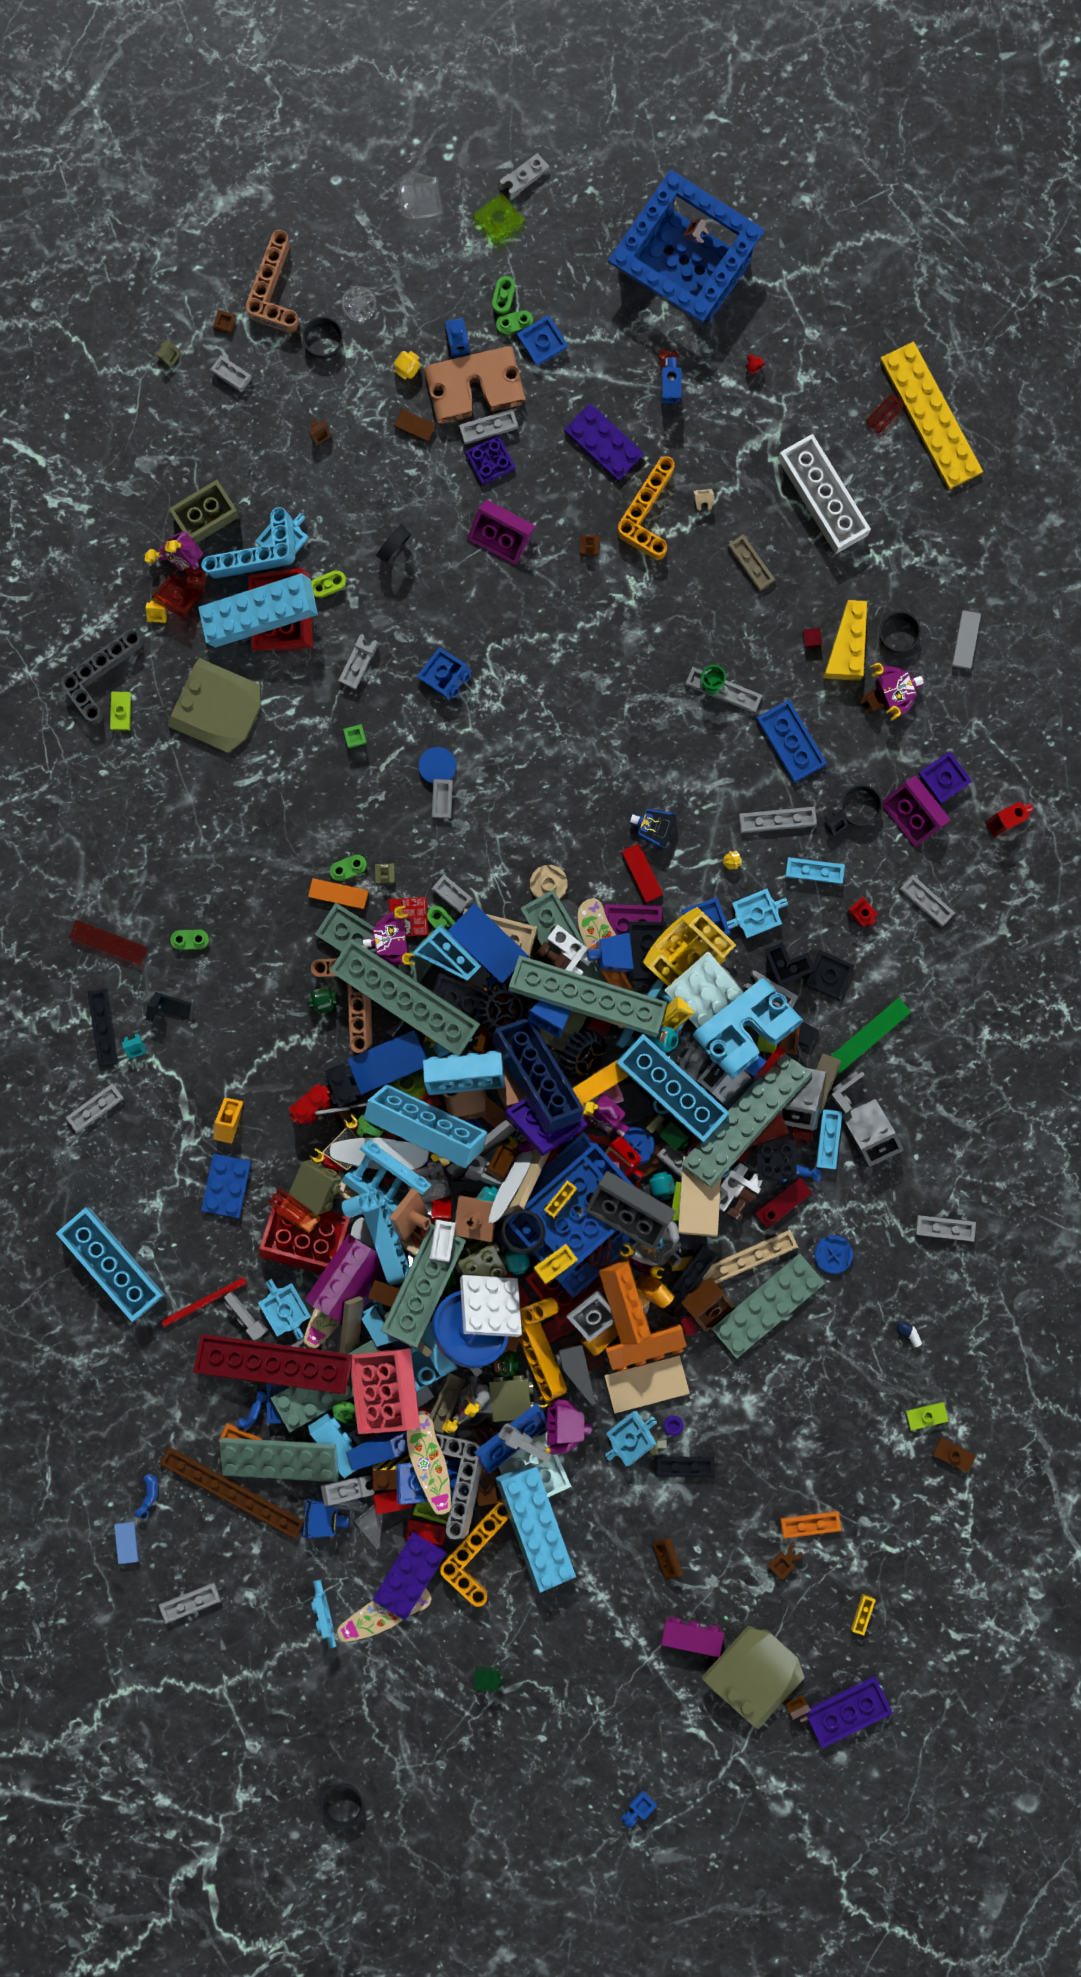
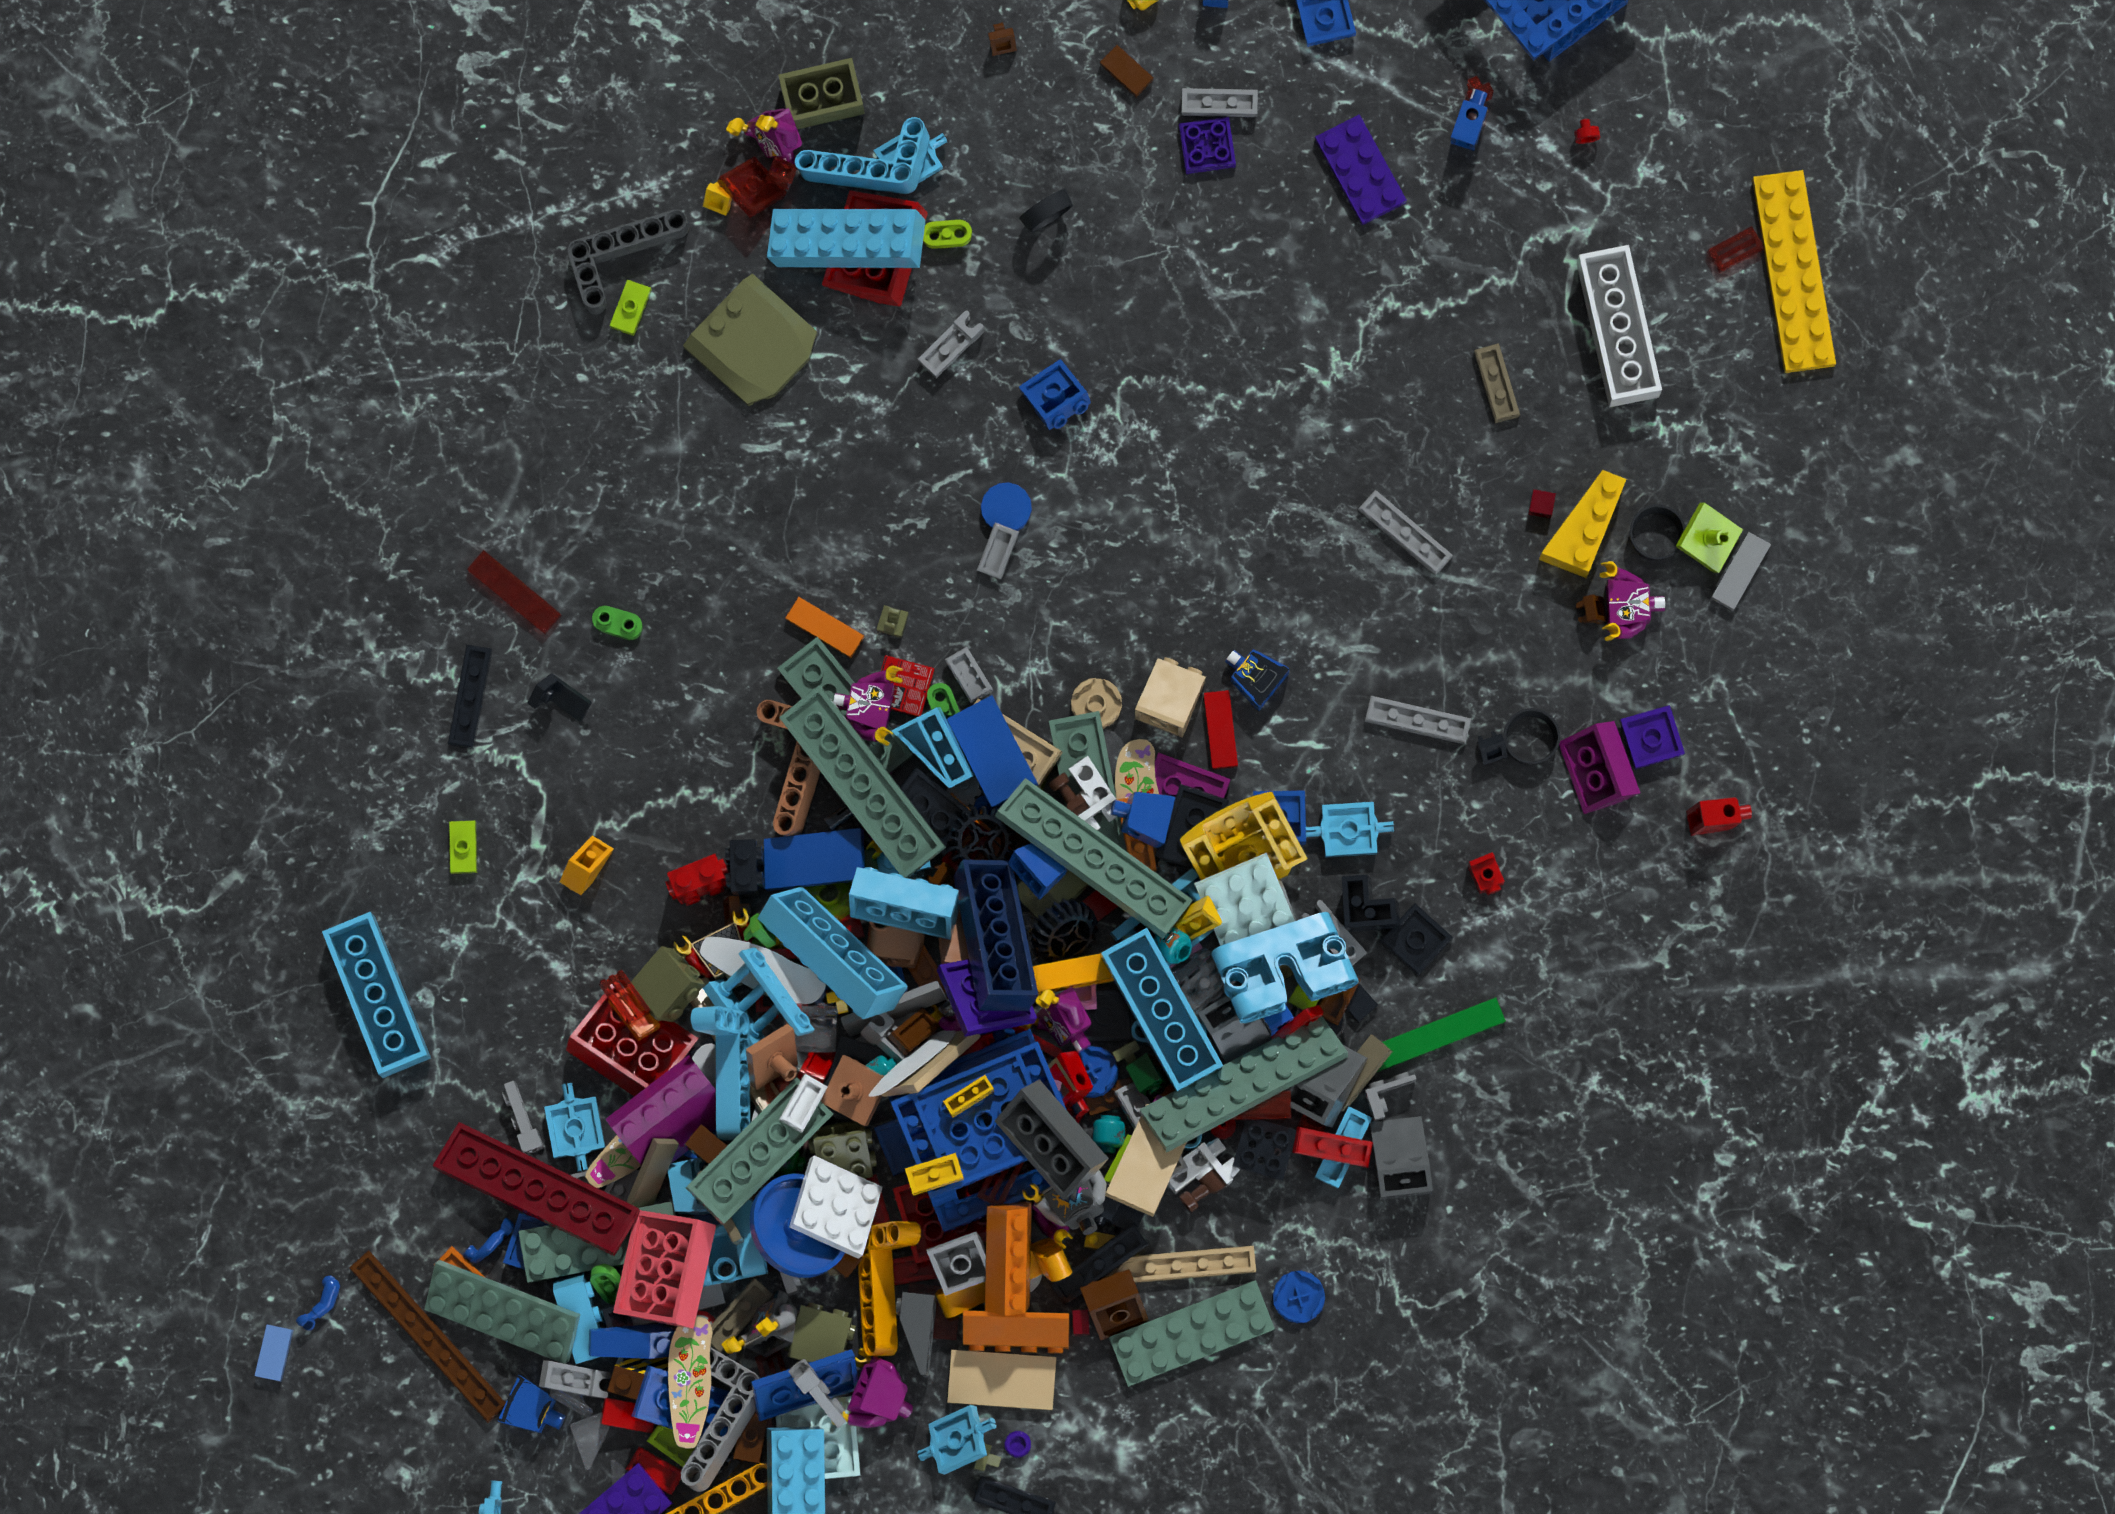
camera: 25 degrees right, 5 degrees down
light grey tile [65,1083,124,1133] -> none
teal tile [122,1034,147,1059] -> none
light grey tile [159,1582,221,1624] -> none
red axle [161,1277,248,1327] -> none
blue plate [201,1154,252,1218] -> none
dark green head [307,988,336,1014] -> none
light grey piece [315,1103,367,1115] -> none
bright green plate [330,855,367,882] -> none
bright green tile [343,724,367,748] -> none
nougat connector [424,346,526,423] -> none
magenta slope [467,500,536,565] -> none
dark green head [491,1352,520,1378] -> none
black tyre [502,1210,545,1254] -> none
teal head [504,1244,531,1275] -> none
reddish brown tile [580,534,600,556] -> none
light orange beam [617,456,674,560] -> none
tan tile [693,489,714,510] -> none
green wheel [700,665,726,695] -> none
yellow plate [723,851,742,869] -> none
dark red piece [755,1178,812,1229] -> none
blue tile [756,699,827,783] -> none
blue arm [779,1165,822,1182] -> none
medium azure plate [785,857,845,884] -> none
arm [897,1322,922,1347] -> none
light grey tile [899,875,955,928] -> none
light grey plate [915,1215,976,1241] -> none
none -> lime plate [449,821,477,874]
none -> tan slope [1135,657,1206,738]
none -> red tile [1292,1127,1373,1168]
none -> lime tile [1676,503,1743,573]

